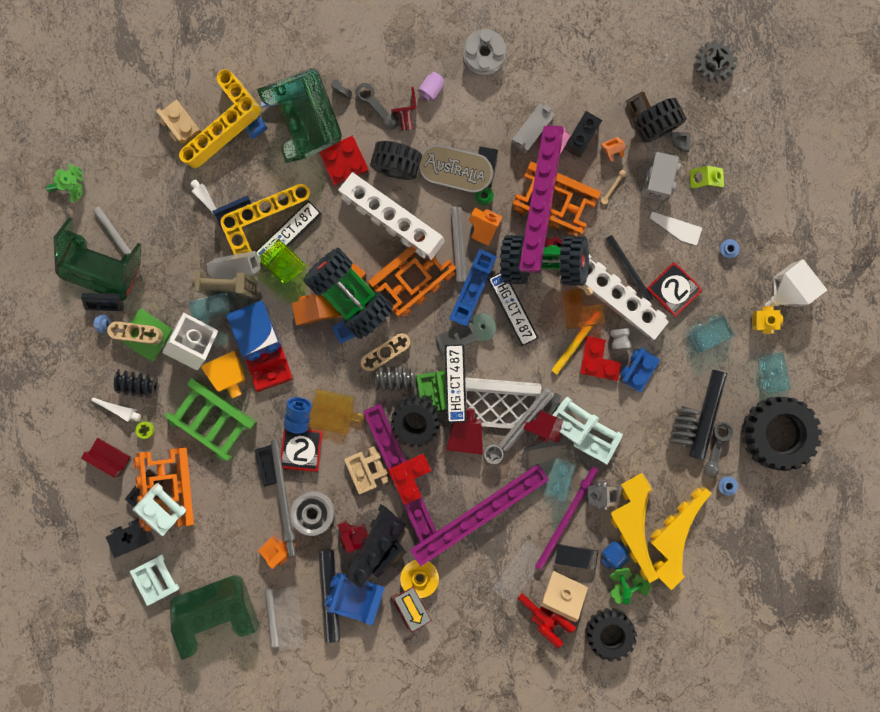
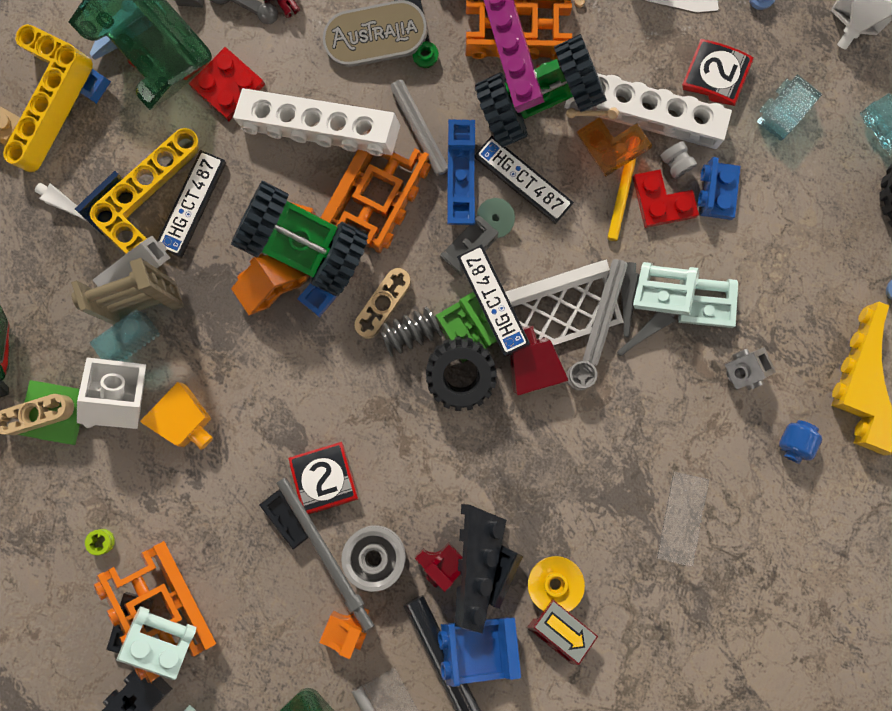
camera: 25 degrees left, 5 degrees down
dark red panel [81,438,131,478] -> none
white piece [92,398,141,422] -> none
black piece [114,369,158,399] -> none
bright green fence [165,378,257,461] -> none
blue panel [227,300,282,361] -> none
red slope [245,346,294,392] -> none
clear neon green slope [259,237,308,284] -> none
blue wheel [284,397,312,433] -> none
clear yellow plate [309,388,364,435] -> none
tan plate [344,446,389,494] -> none
magenta plate [363,403,437,542] -> none
black tyre [370,141,422,180] -> none
red plate [388,453,431,505] -> none
magenta plate [410,464,549,567] -> none
orange brick [468,208,503,246] -> none
red plant [517,593,576,649] -> none
dark red brick [523,411,564,443] -> none
magenta bar [535,466,599,570] -> none
tan plate [540,571,588,622] -> none
clear light blue bracket [544,458,576,502] -> none
black slope [555,544,599,570] -> none
black tyre [585,608,637,662] -> none
black bar [606,235,653,301] -> none
yellow arch [610,473,659,583] -> none
bright green plant [610,568,652,605] -> none
dark grey piece [668,406,702,448] -> none
black piece [689,369,727,460] -> none
dark grey piece [704,422,733,477] -> none
yellow brick [752,307,783,334] -> none

